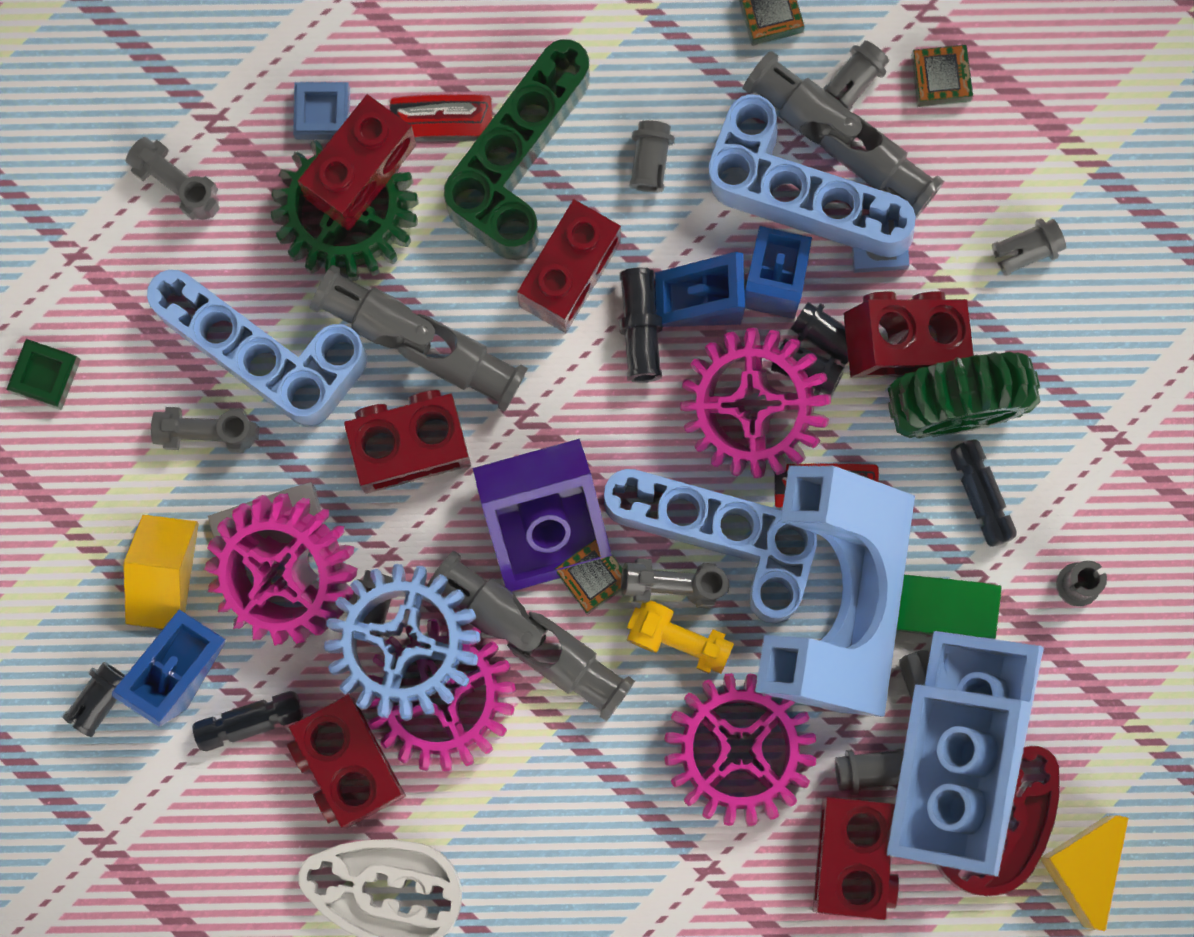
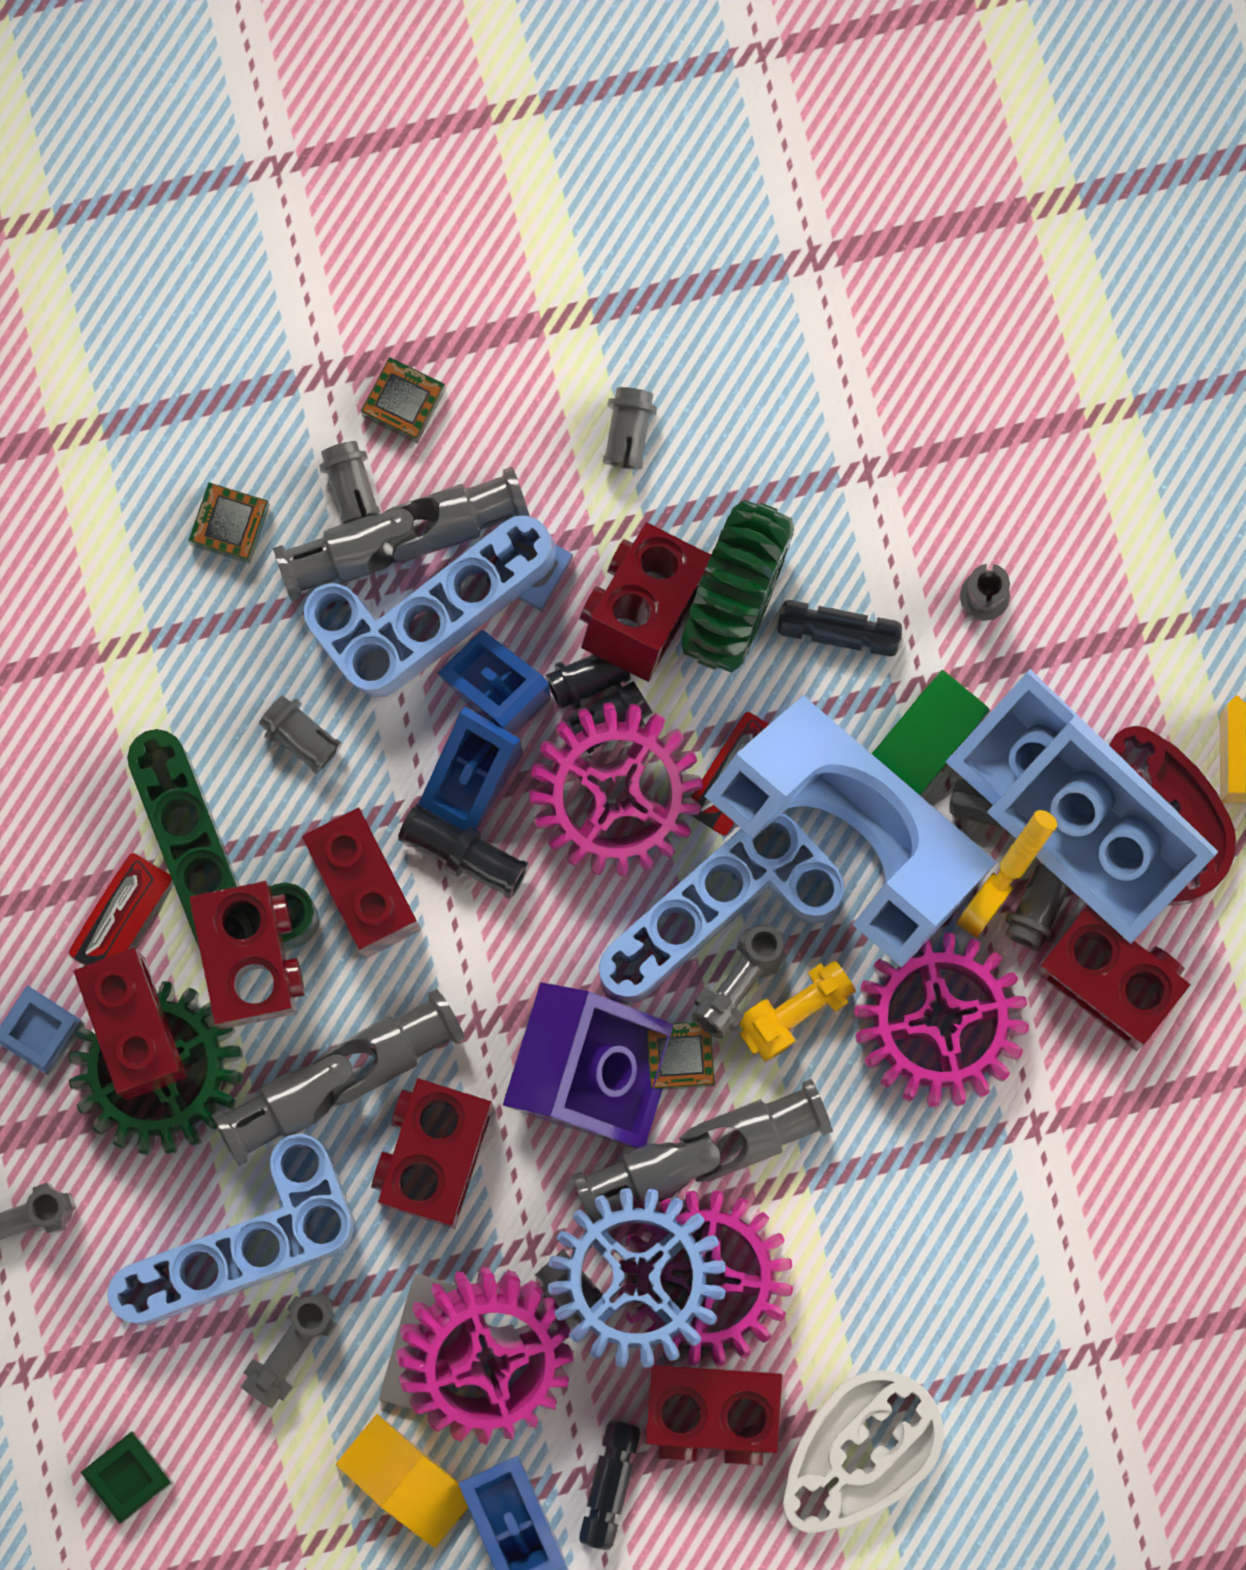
camera: 55 degrees left, 0 degrees up
none -> dark red brick [189,881,305,1030]
none -> yellow piece [956,810,1058,939]

